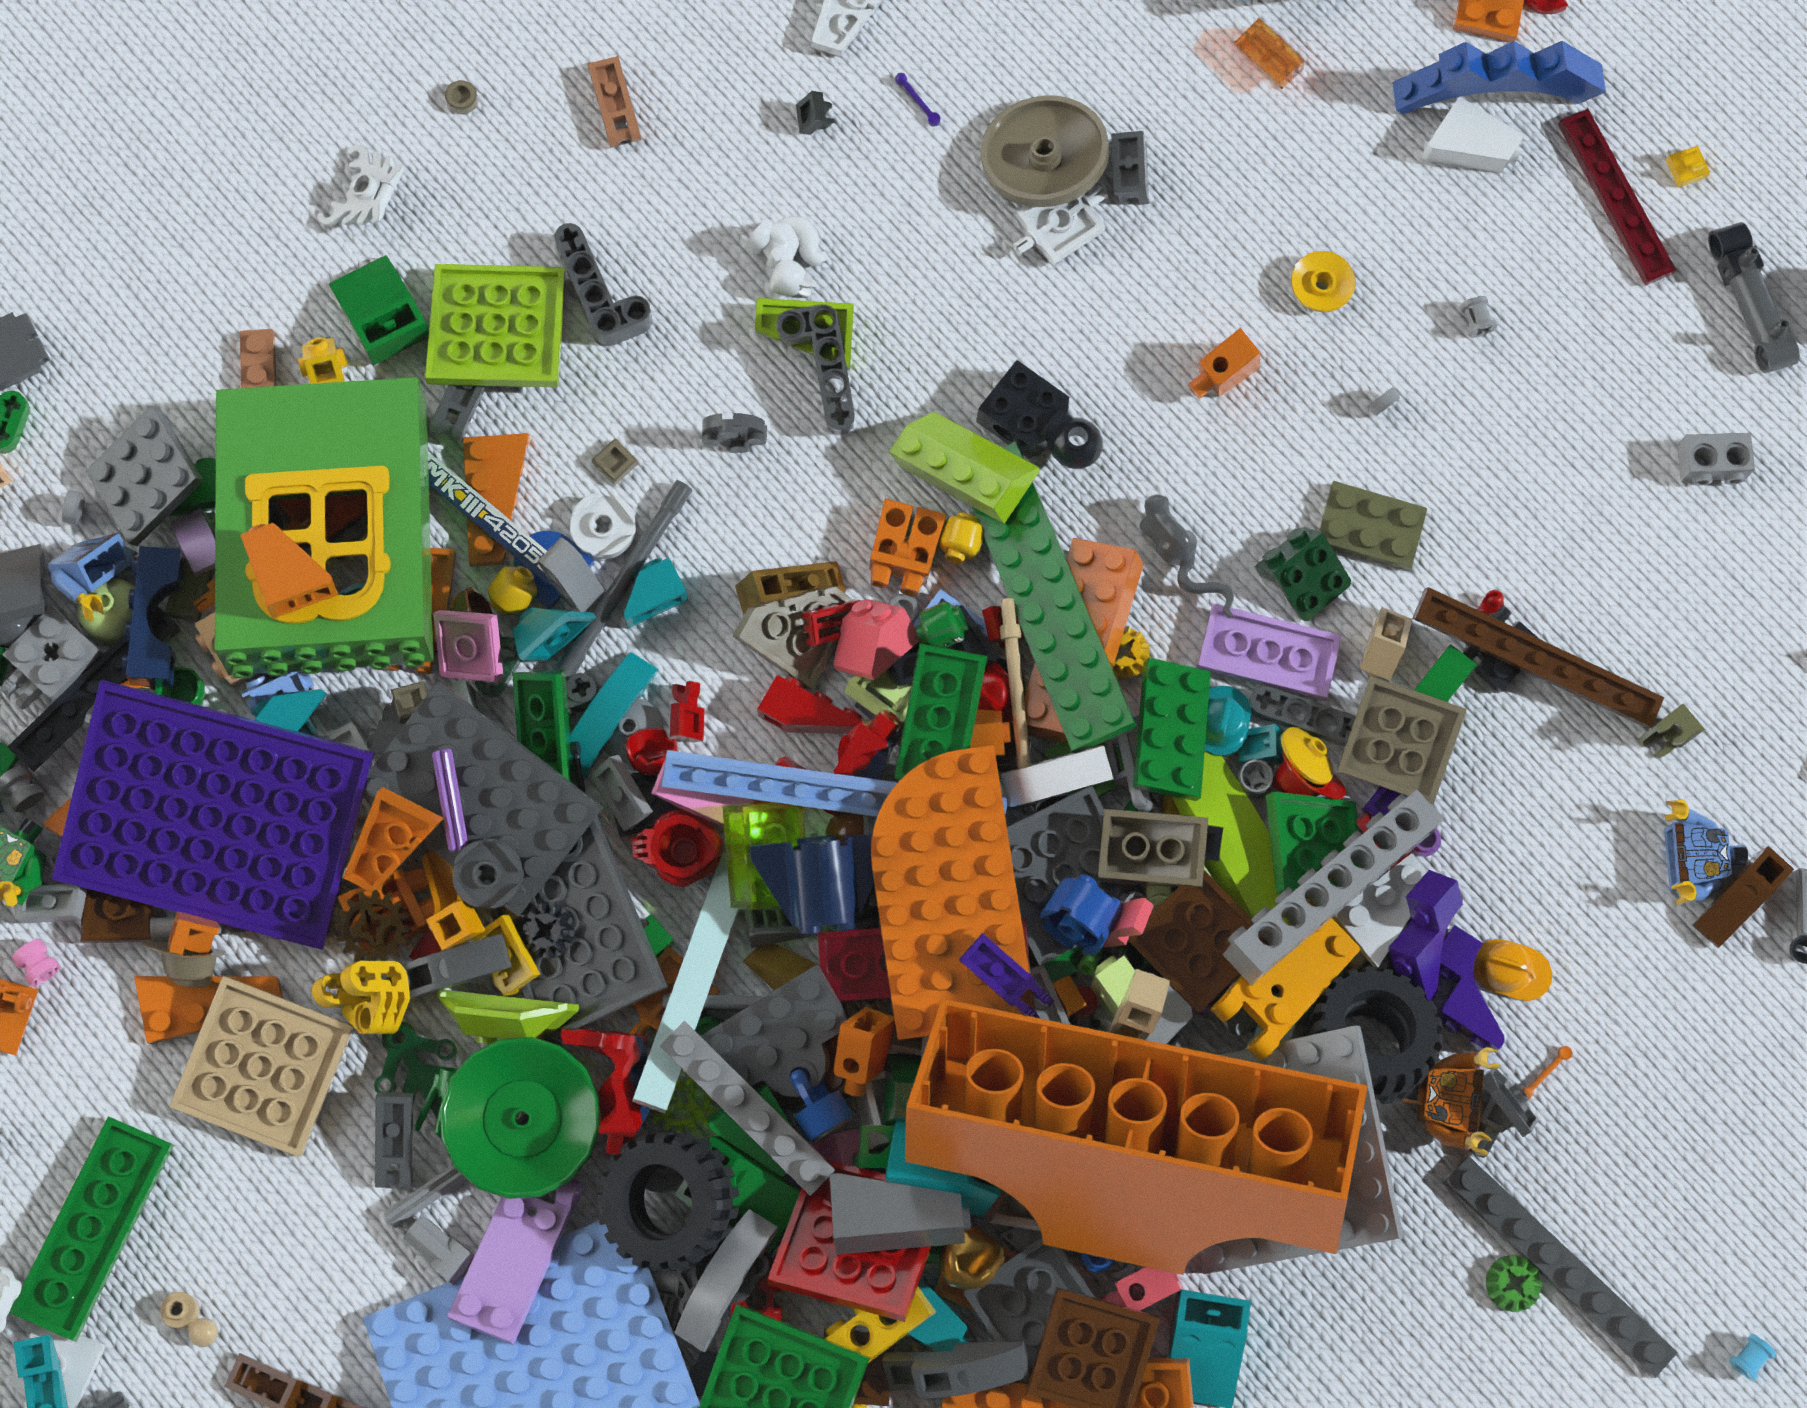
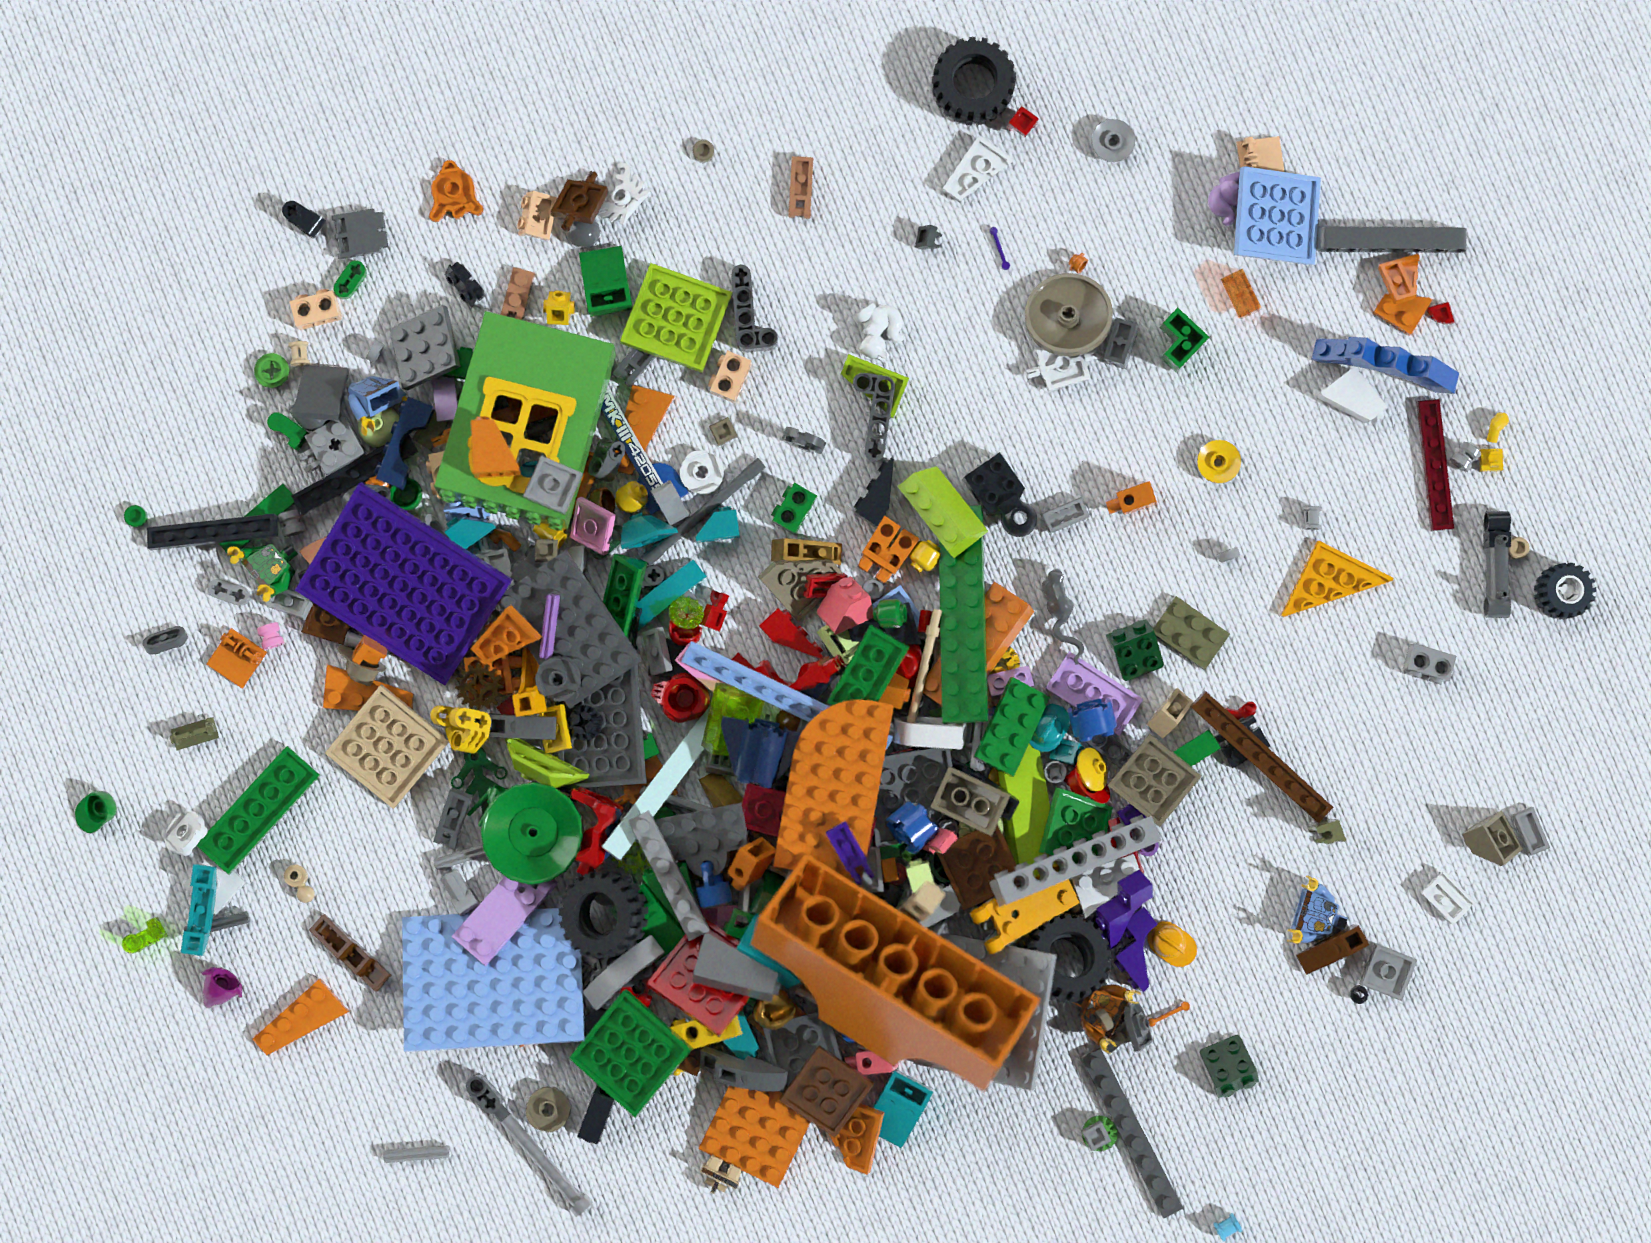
camera: 20 degrees right, 10 degrees up
none -> orange tile [429,160,484,222]
none -> black hinge [445,262,485,308]
none -> orange arm [489,528,522,552]
none -> light nougat bracket [517,191,558,241]
none -> light grey plate [523,456,583,515]
none -> yellow cone [533,523,567,549]
none -> reddish brown plate [551,171,609,231]
none -> dark grey hair [565,220,601,247]
none -> dark grey piece [588,437,625,482]
none -> clear neon green gear [669,596,704,629]
none -> light nougat brick [708,350,752,404]
none -> green brick [771,482,817,535]
none -> black slope [854,457,894,529]
none -> lavender hinge [987,665,1034,697]
none -> light grey plate [1040,497,1090,534]
none -> blue brick [1067,698,1117,742]
none -> orange plate [1068,253,1088,274]
none -> light grey tile [1081,1120,1111,1151]
none -> dark tan tile [1094,1008,1114,1032]
none -> green brick [1159,307,1210,373]
none -> dark green bracket [1200,1035,1259,1098]
none -> light orange tile [1280,540,1394,617]
none -> light grey wheel [1450,441,1481,472]
none -> yellow arm [1486,412,1509,443]
none -> tan tile [1508,537,1529,559]

